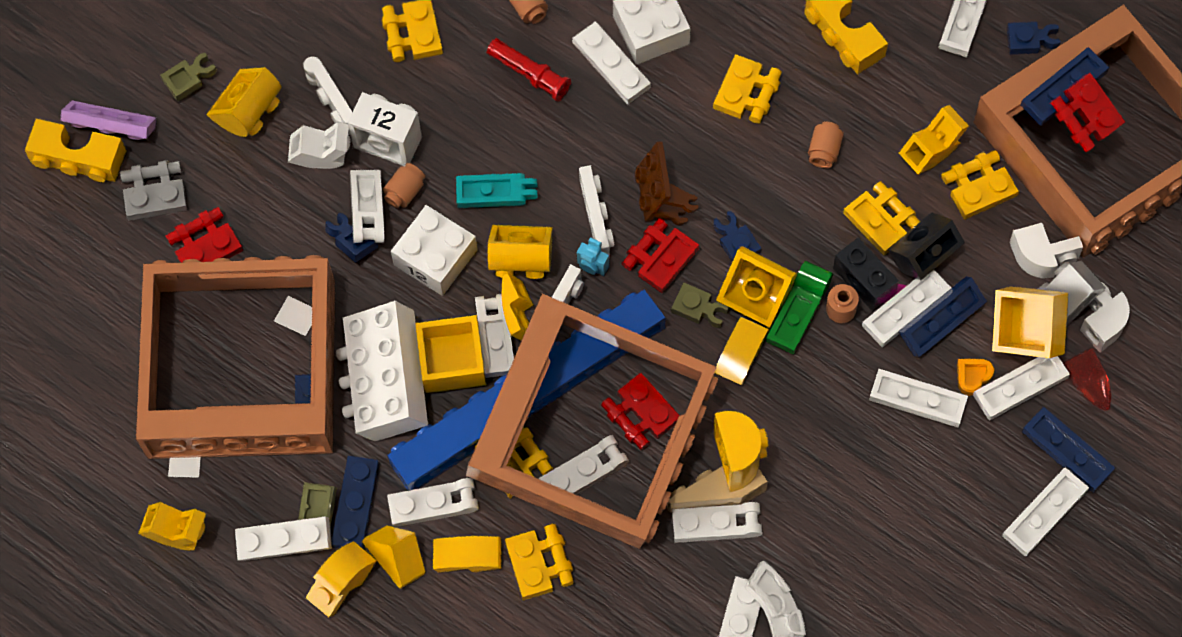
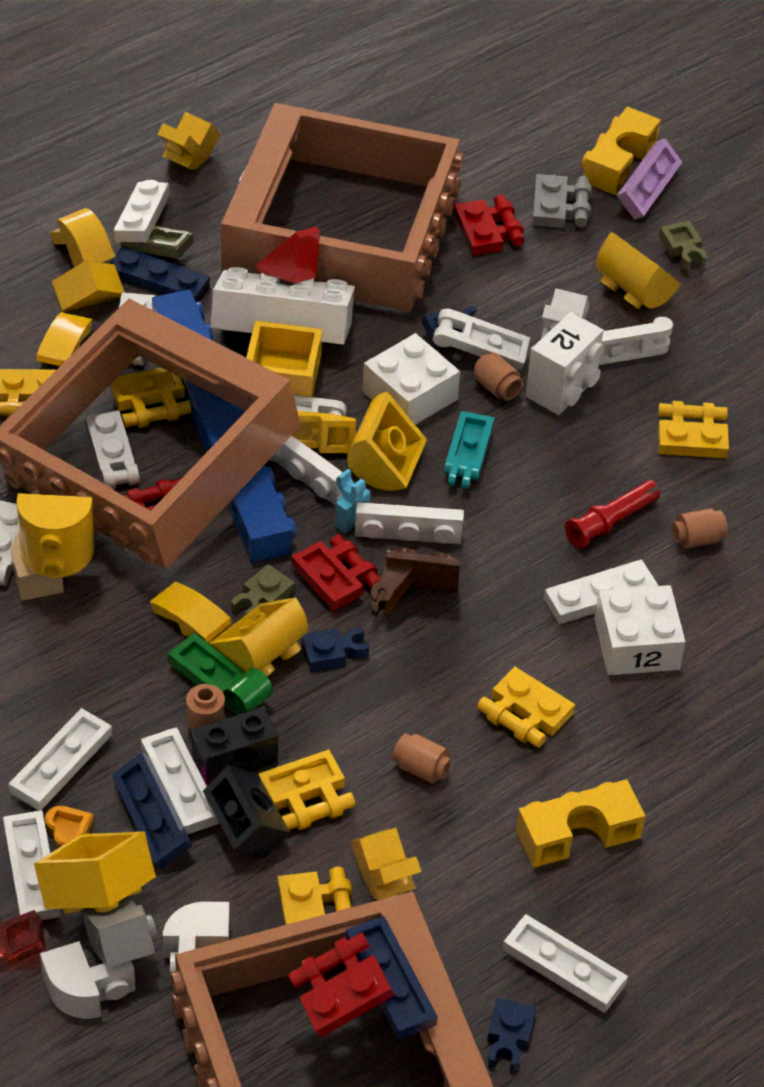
camera: 100 degrees right, 20 degrees down
none -> red slope [256,226,320,284]

